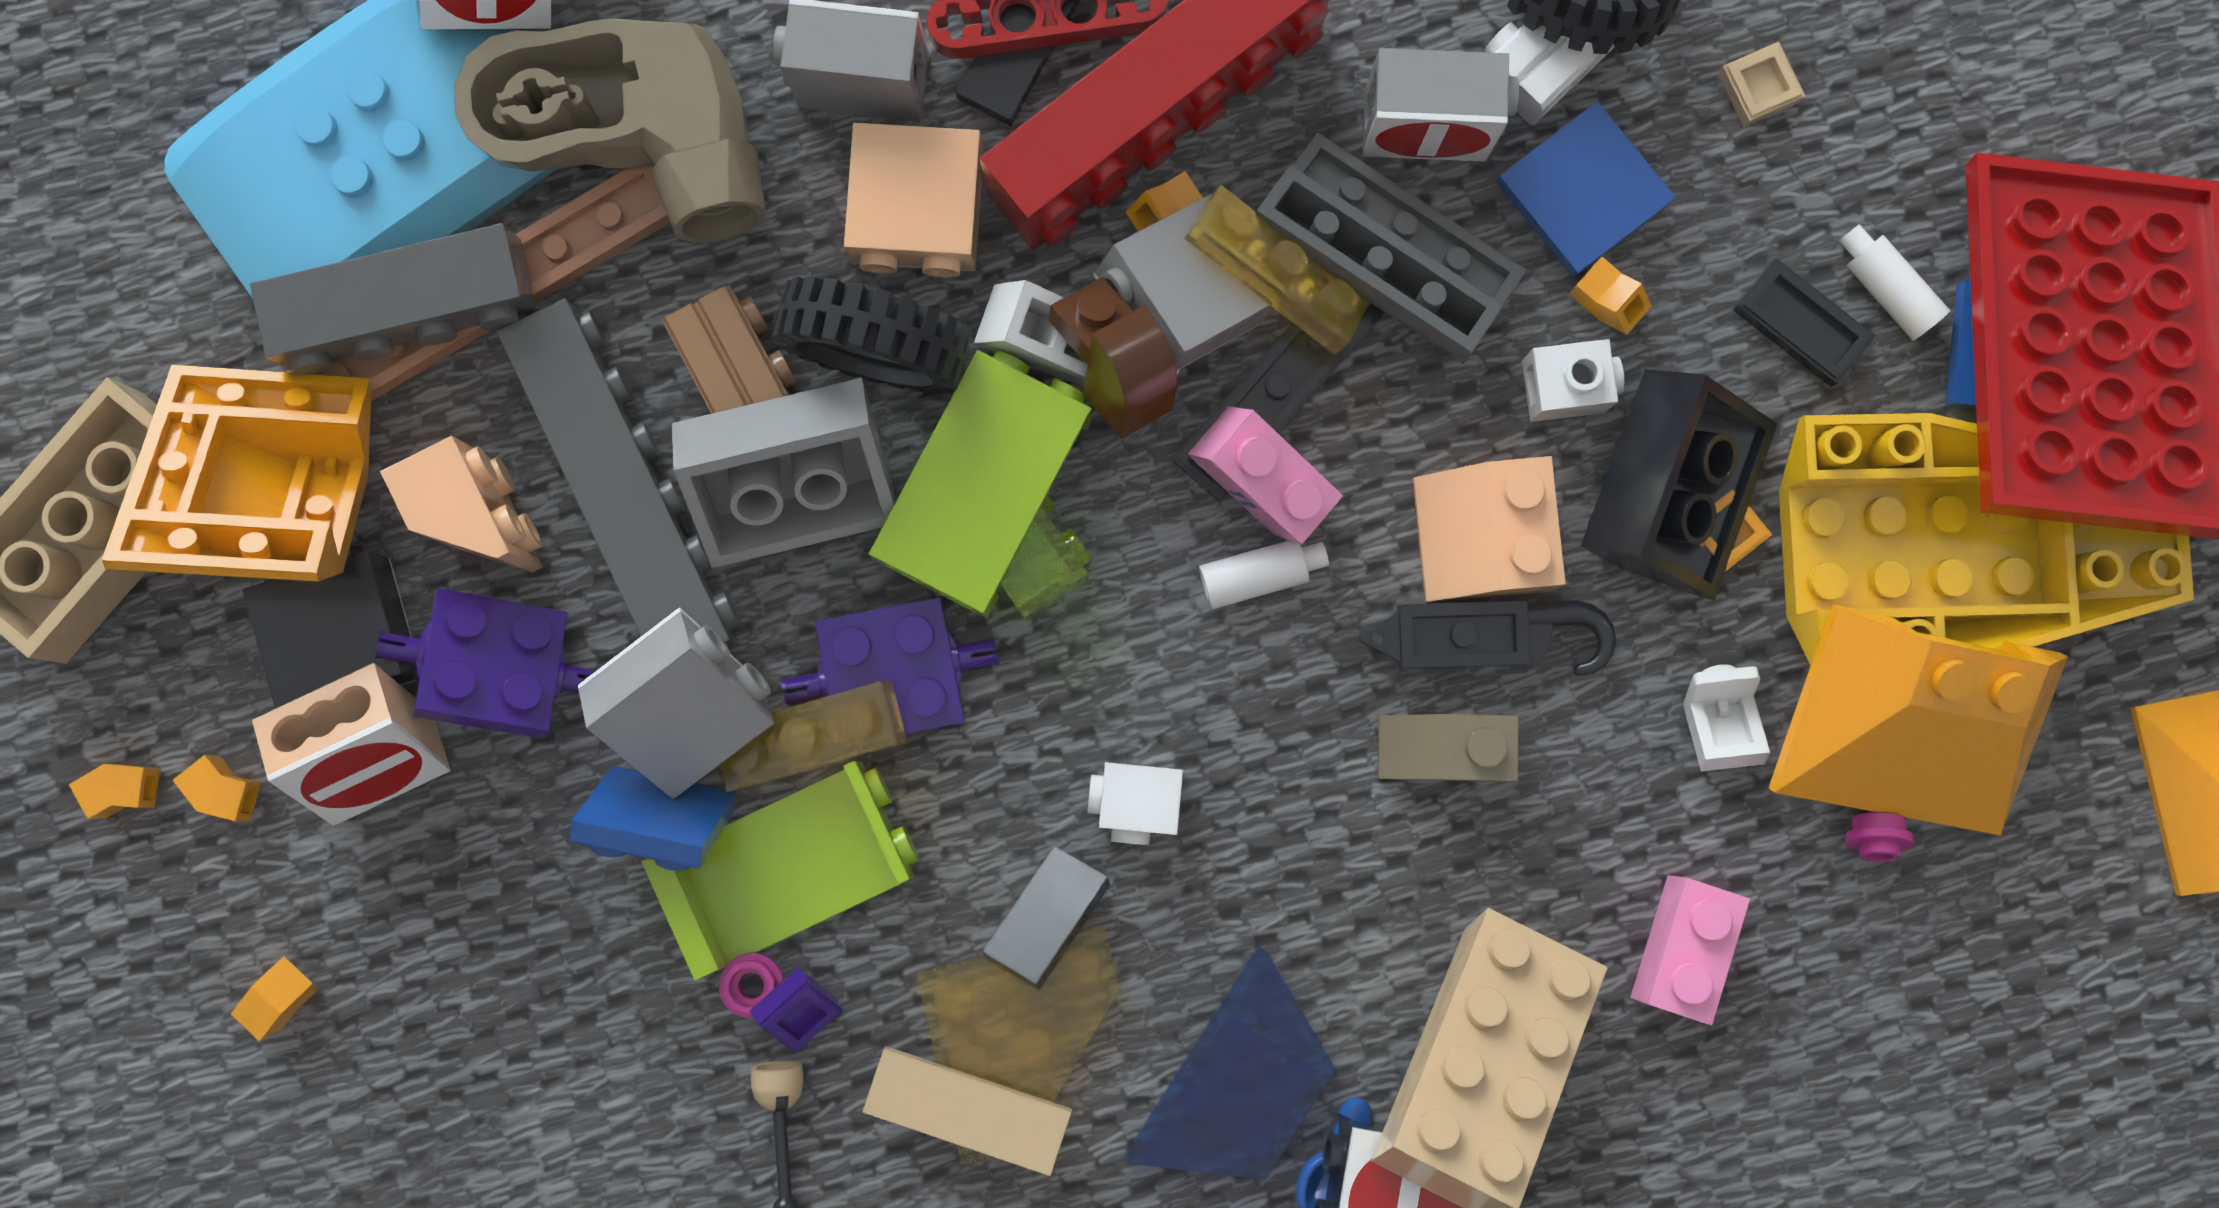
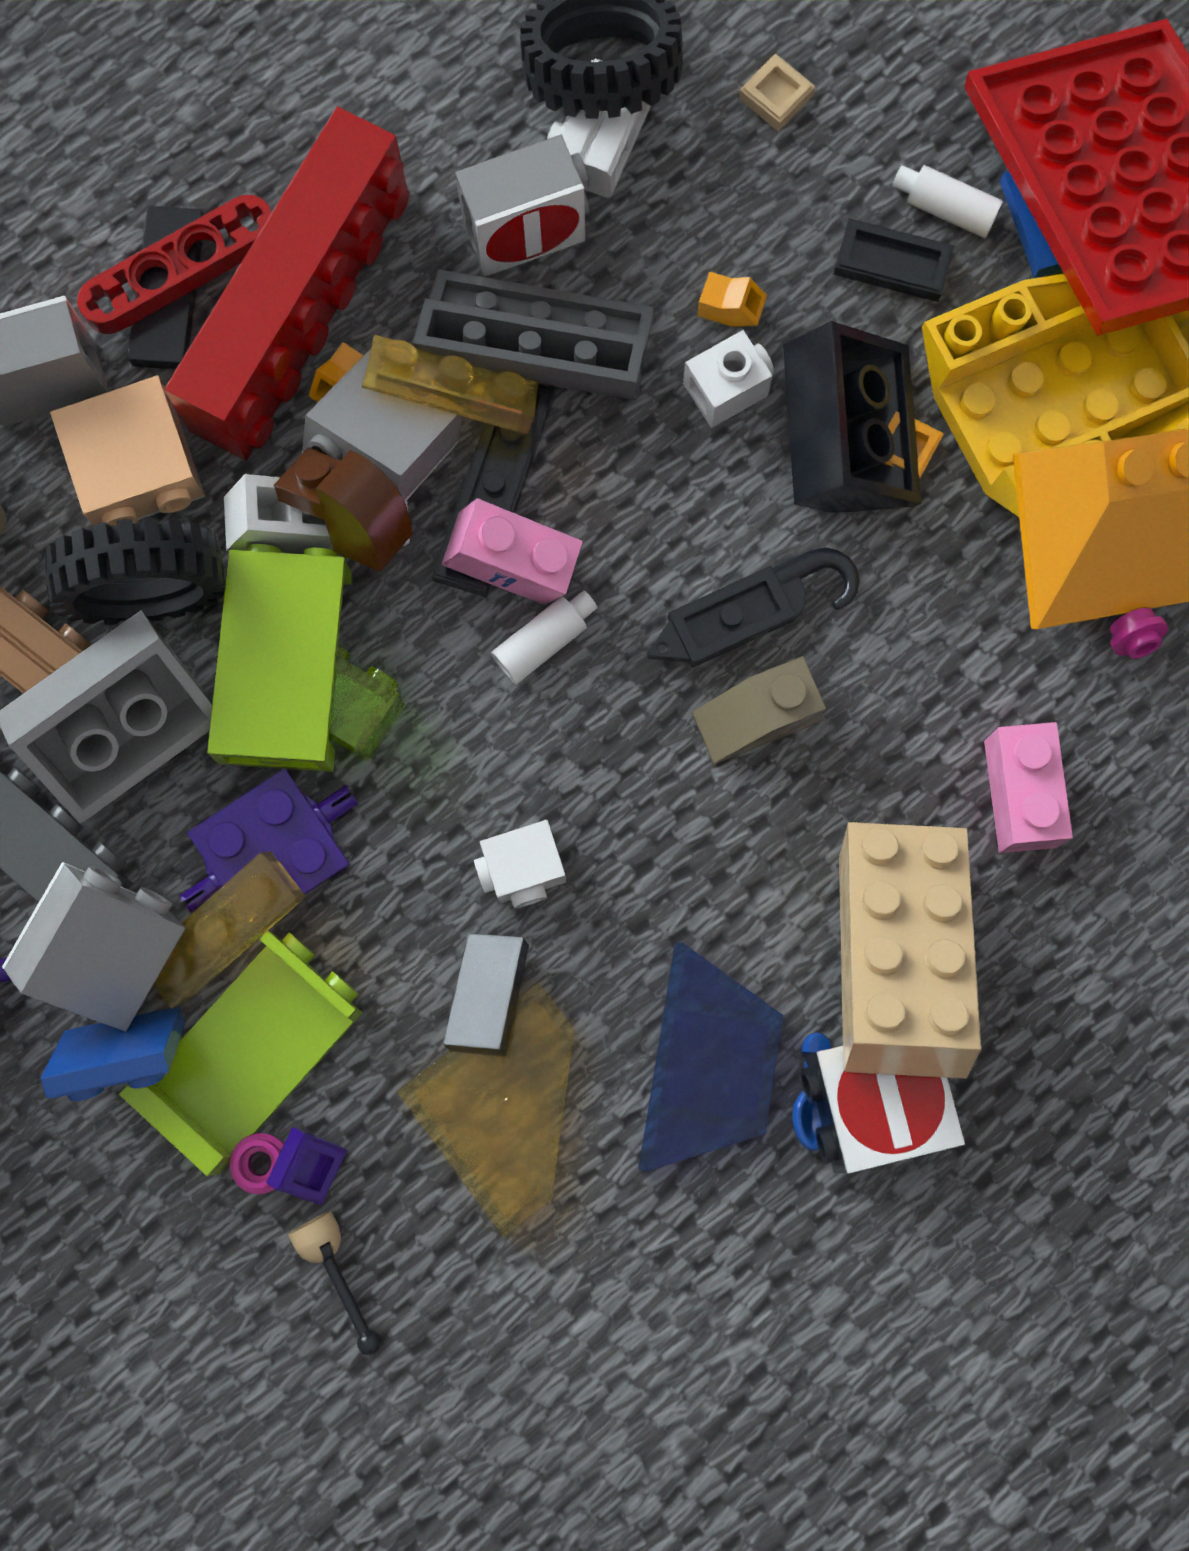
camera: 25 degrees left, 5 degrees down
tan tile [862,1046,1072,1176] -> none
light nougat slope [1413,456,1566,603] -> none
blue tile [1496,101,1676,278] -> none
white bracket [1683,665,1770,771] -> none

